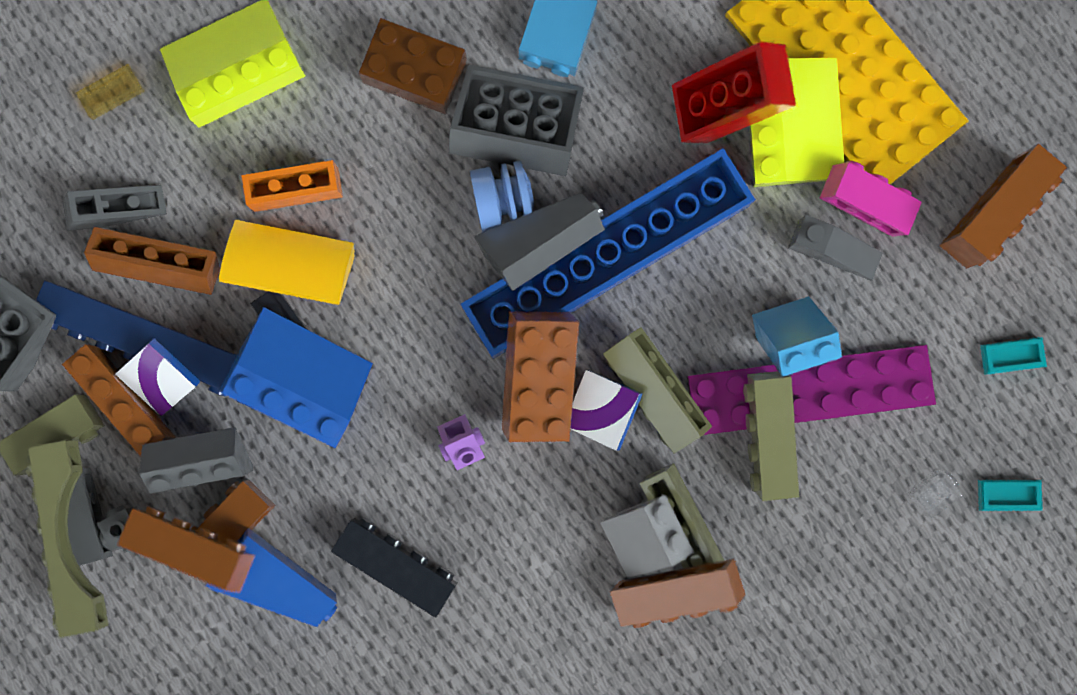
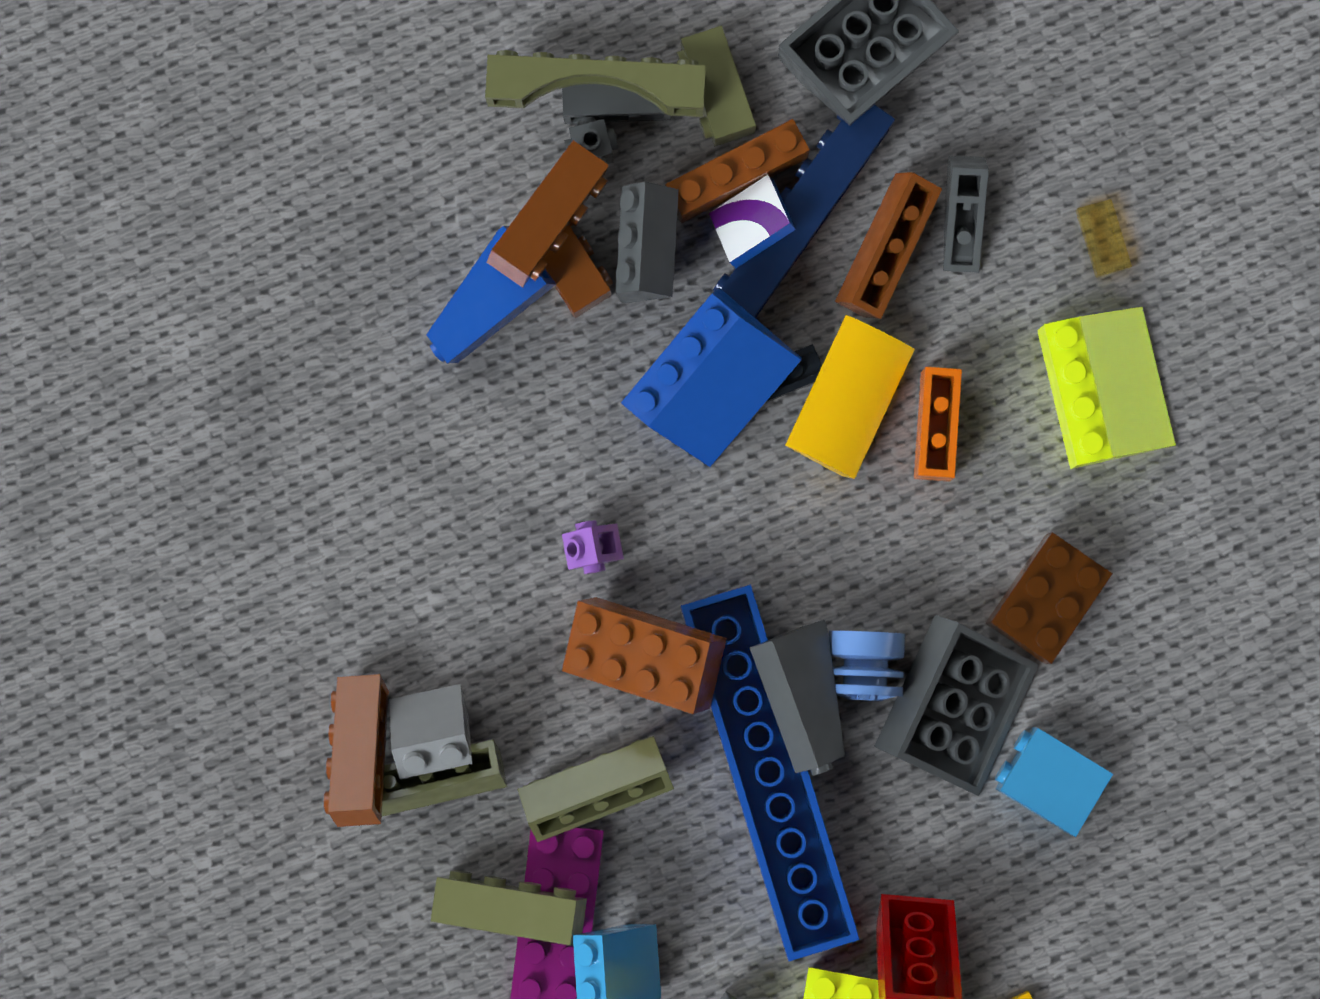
camera: 110 degrees right, 0 degrees up
black brick [331,517,458,618] -> none
tile [570,370,643,451] -> none

